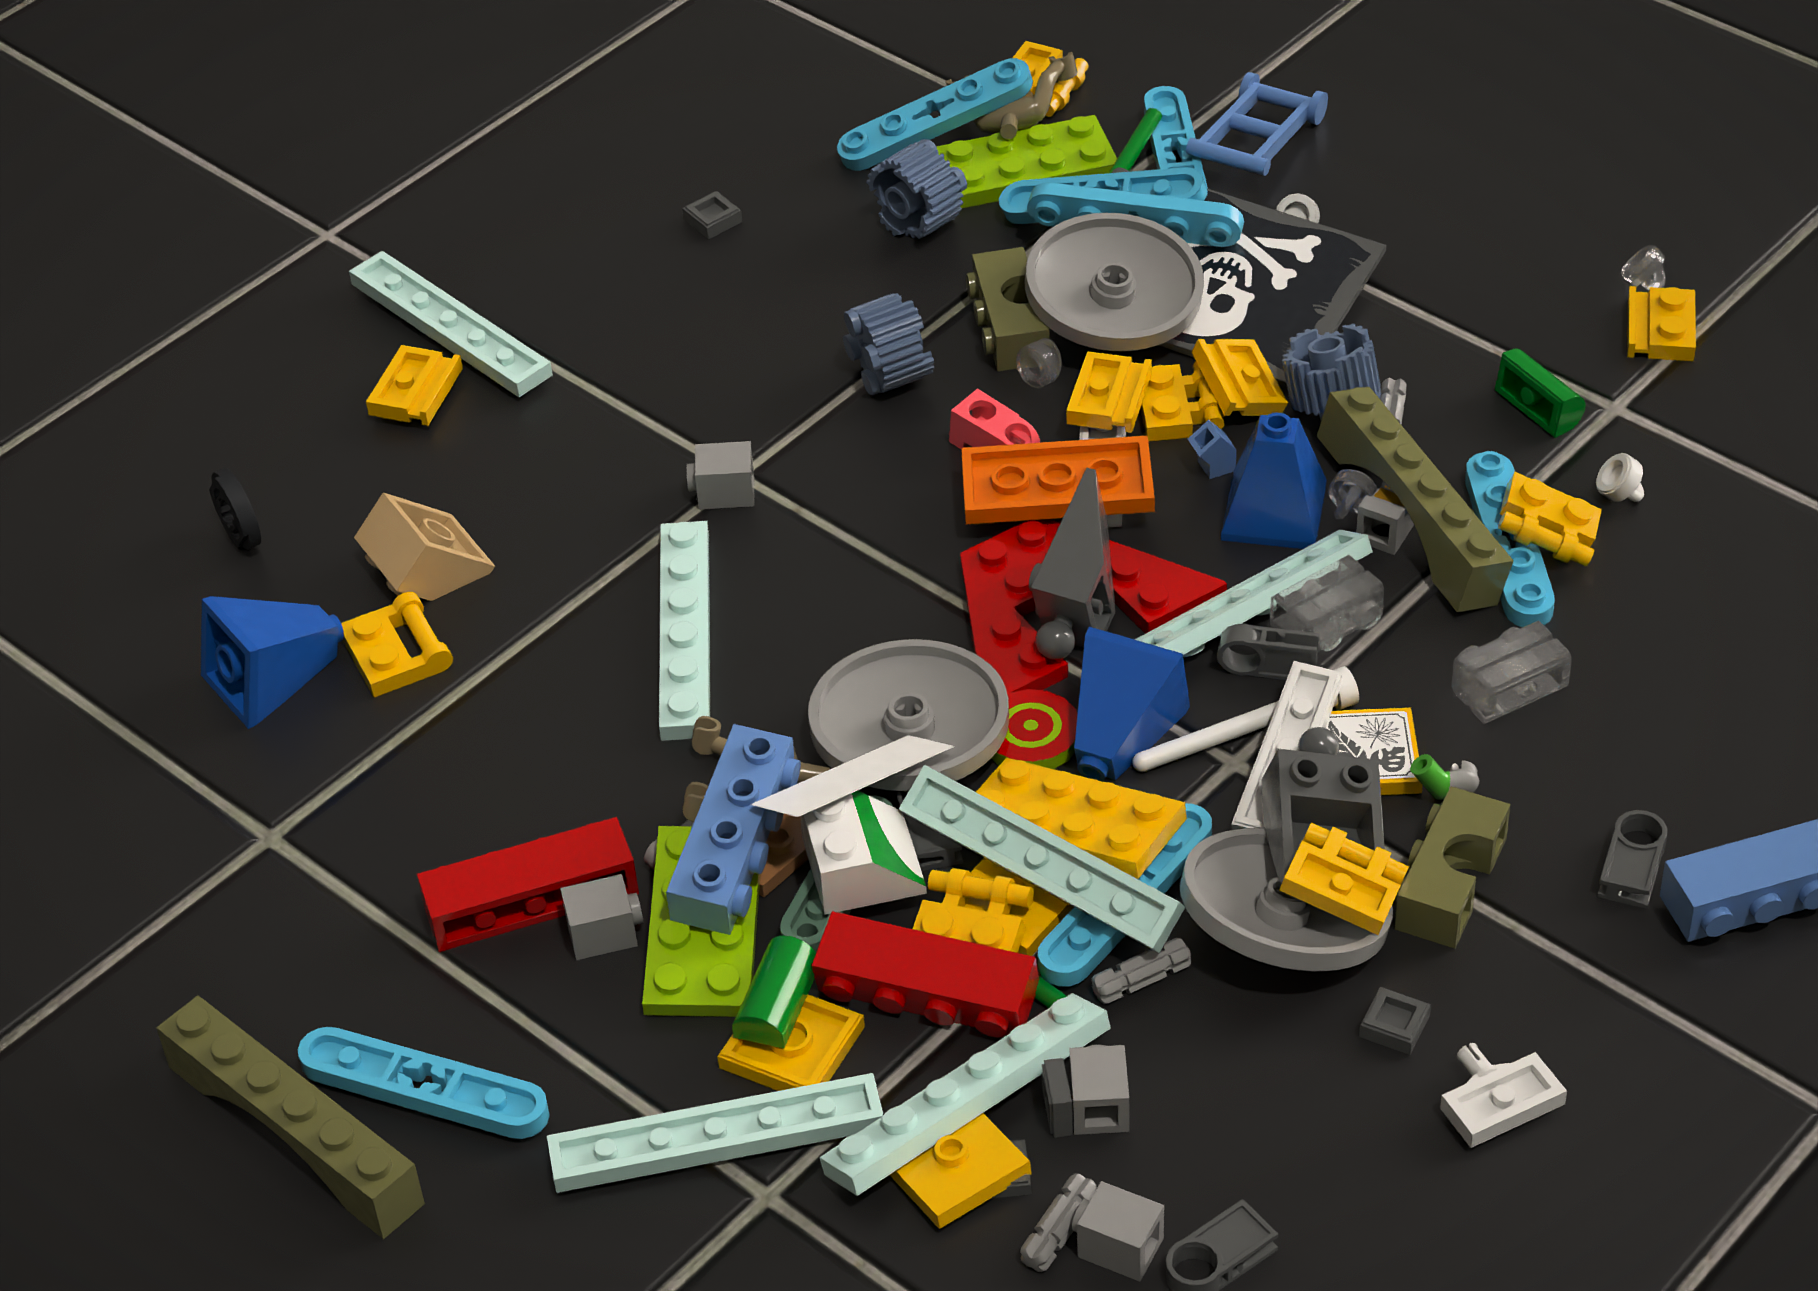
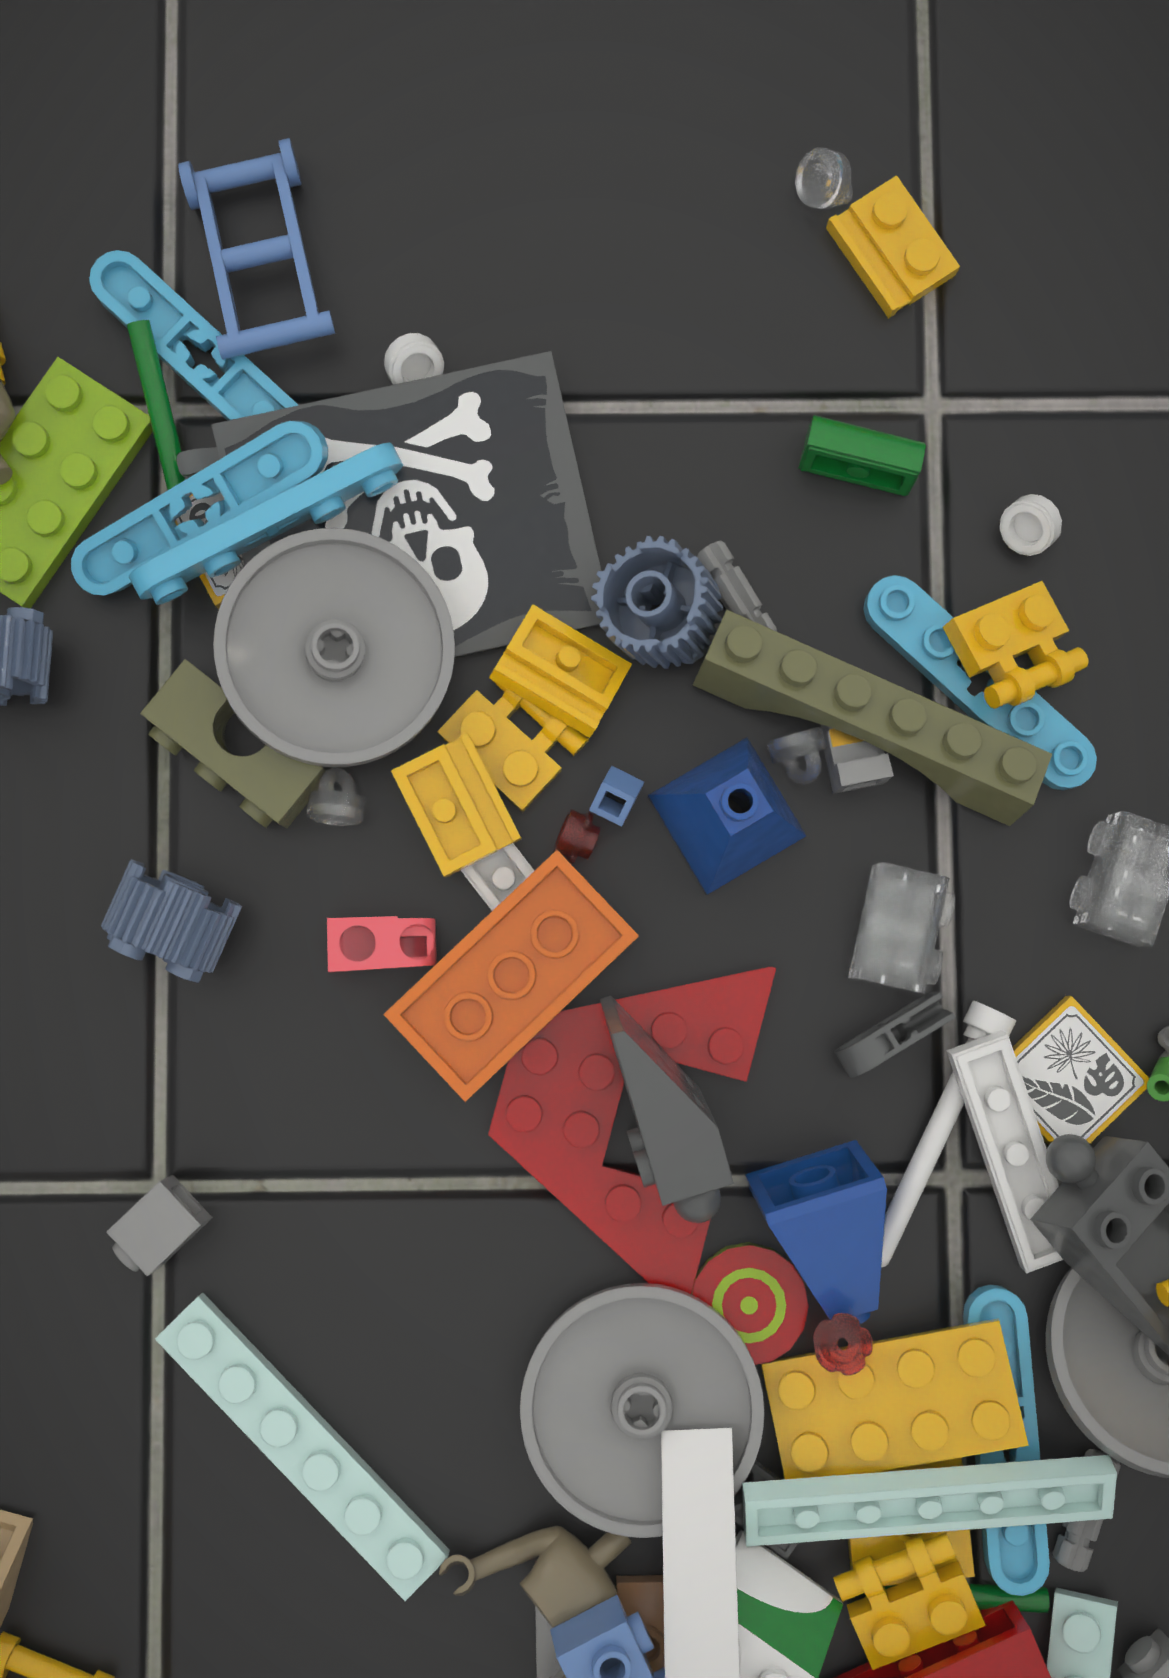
camera: 50 degrees left, 40 degrees up
light aqua plate [1135,530,1373,657] -> none
none -> clear red plate [553,809,601,865]
none -> clear red plate [813,1313,873,1376]

